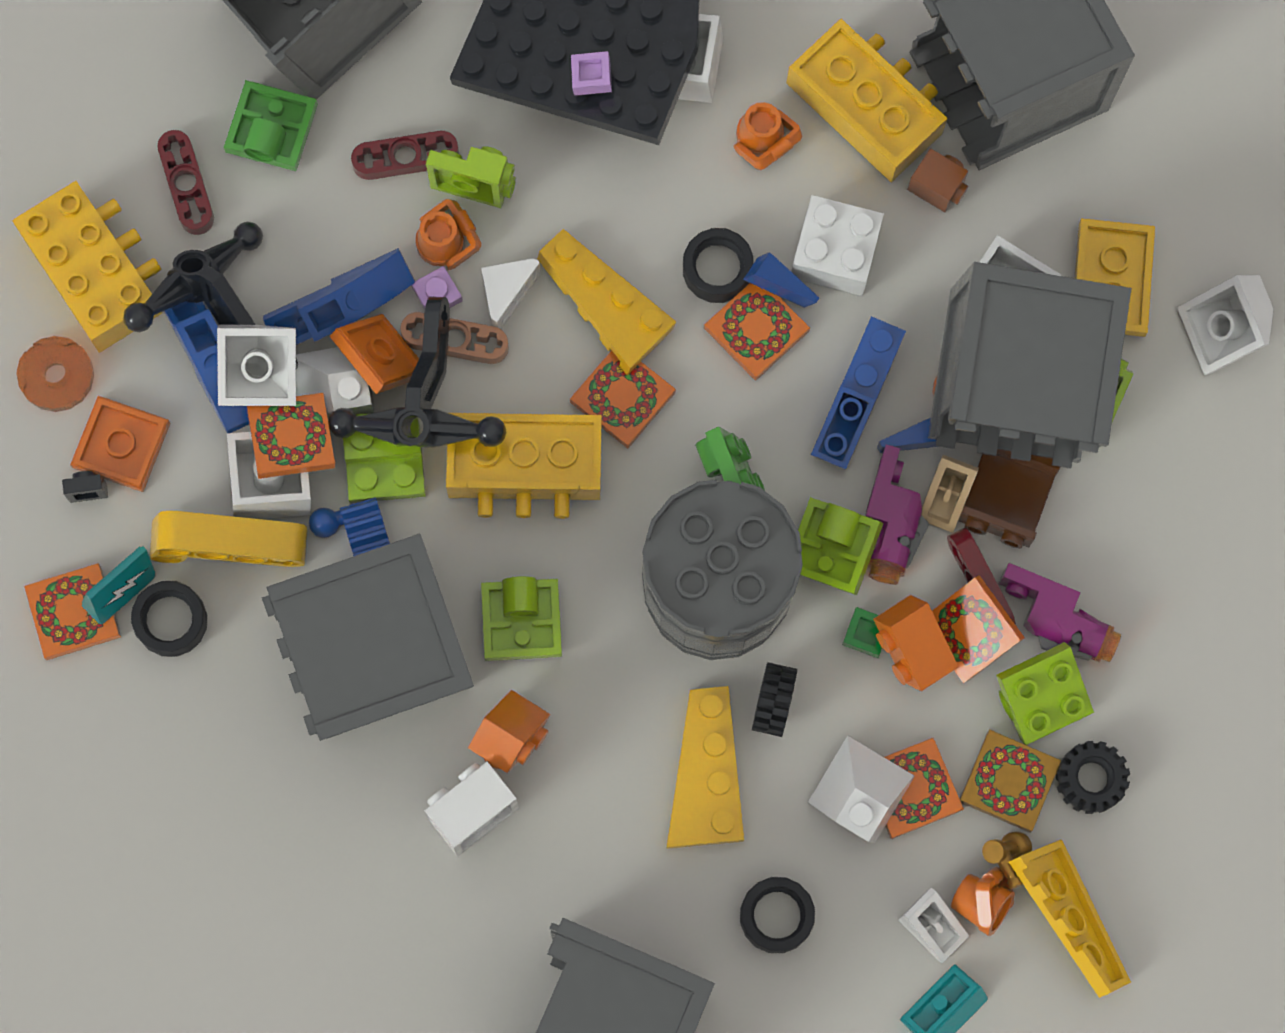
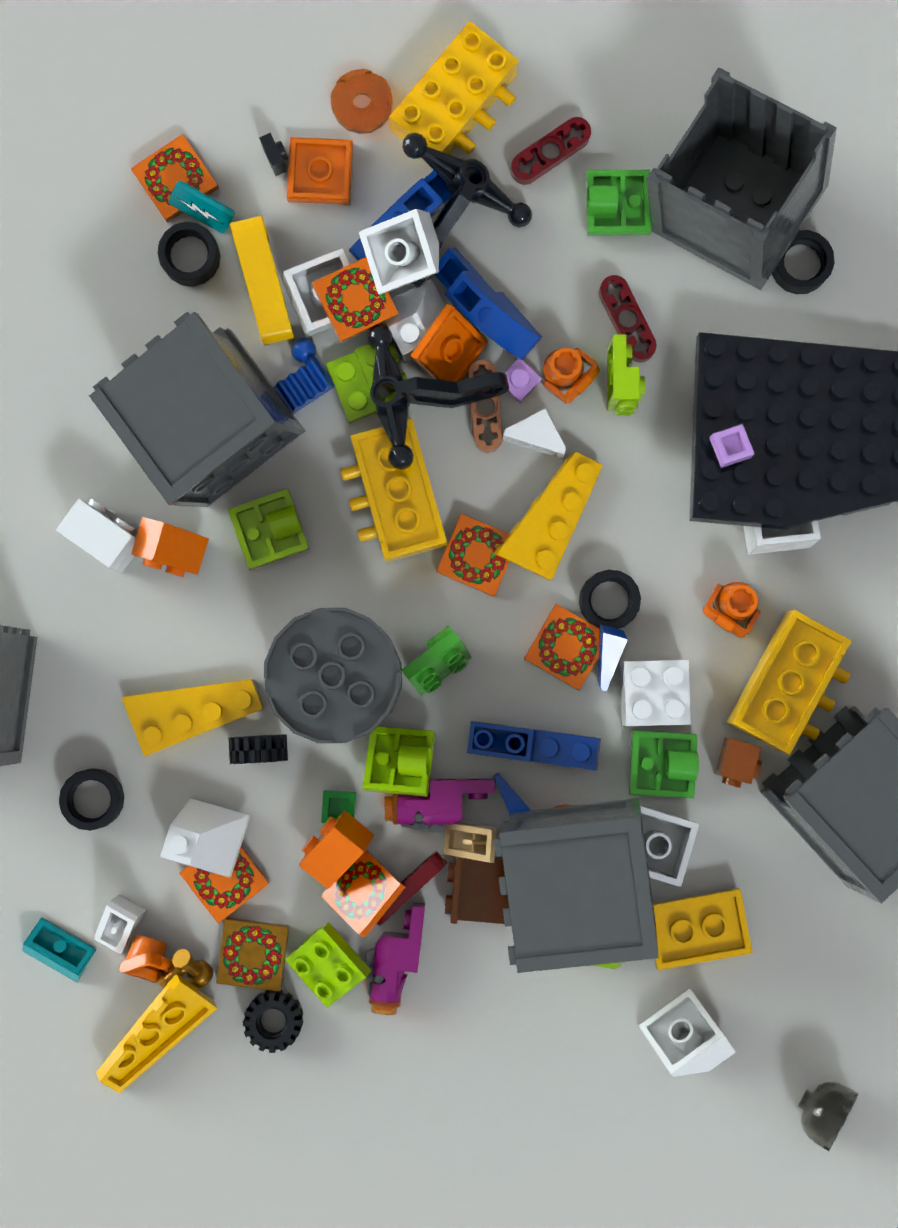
camera: 75 degrees right, 10 degrees up
none -> bright green plate [629,730,699,798]

